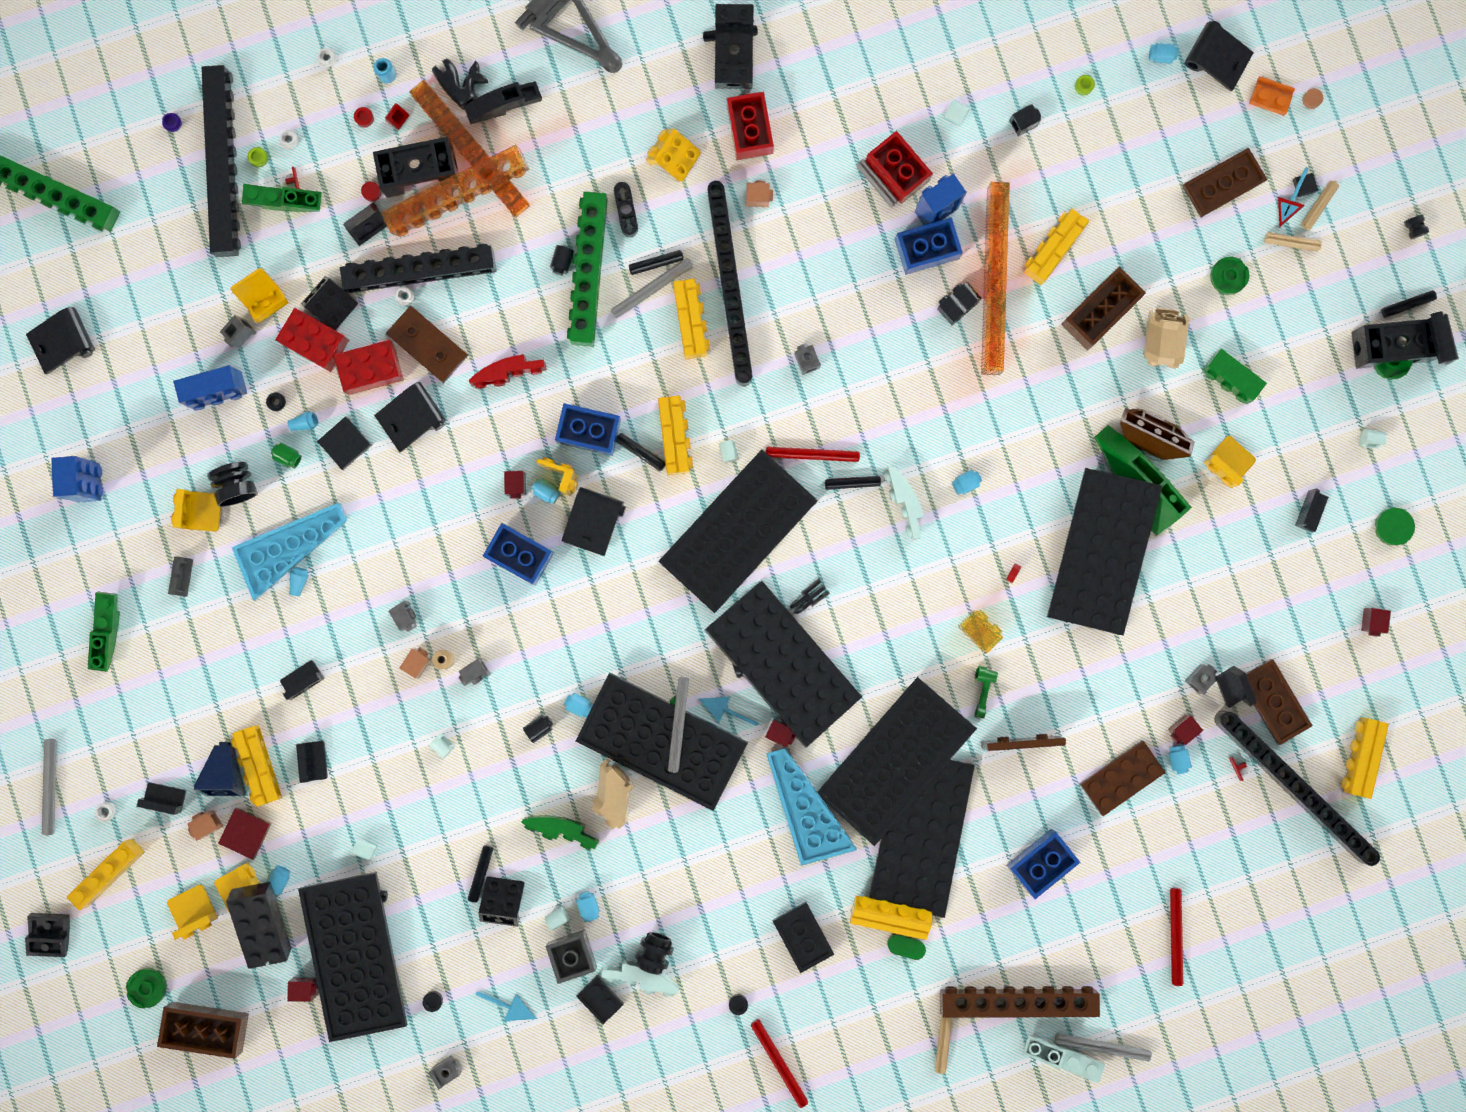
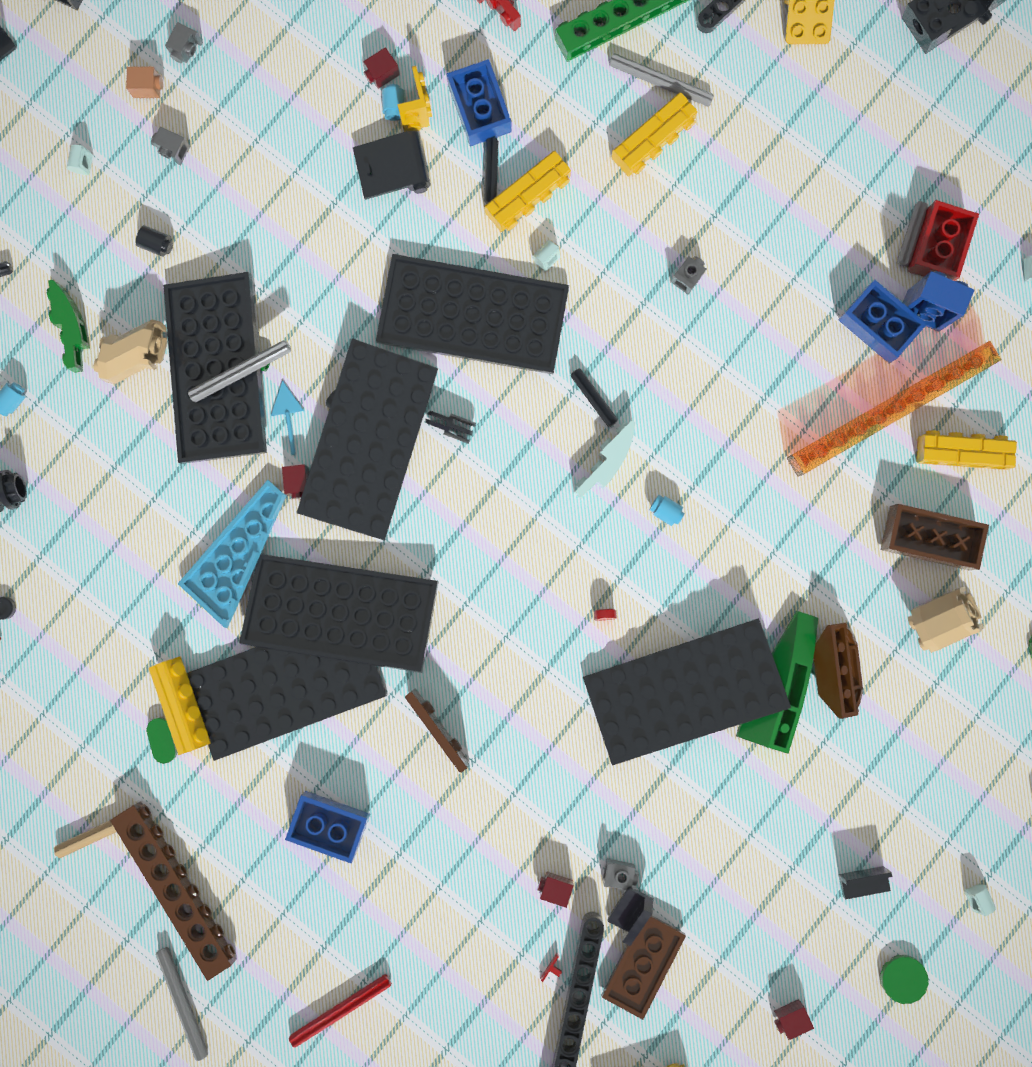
camera: 60 degrees right, 0 degrees up
tan brick [432,650,455,669] -> none
blue brick [483,523,555,586] -> none
medium azure brick [563,693,593,718] -> none
black axle [628,250,684,275] -> none
black beam [707,180,752,387] -> none
red brick [727,92,774,160] -> none
nougat brick [746,180,773,207] -> none
red axle [765,447,860,462] -> none
black plate [772,902,835,973] -> none
black brick [937,282,982,326] -> none
clear yellow brick [958,610,1004,653] -> none
green brick [974,666,998,719] -> none
light aqua slope [1023,1035,1105,1084] -> none
reddish brown plate [1079,740,1166,816] -> none
medium azure brick [1168,745,1192,774] -> none
green brick [1202,348,1267,404] -> none
yellow bracket [1203,436,1256,488] -> none

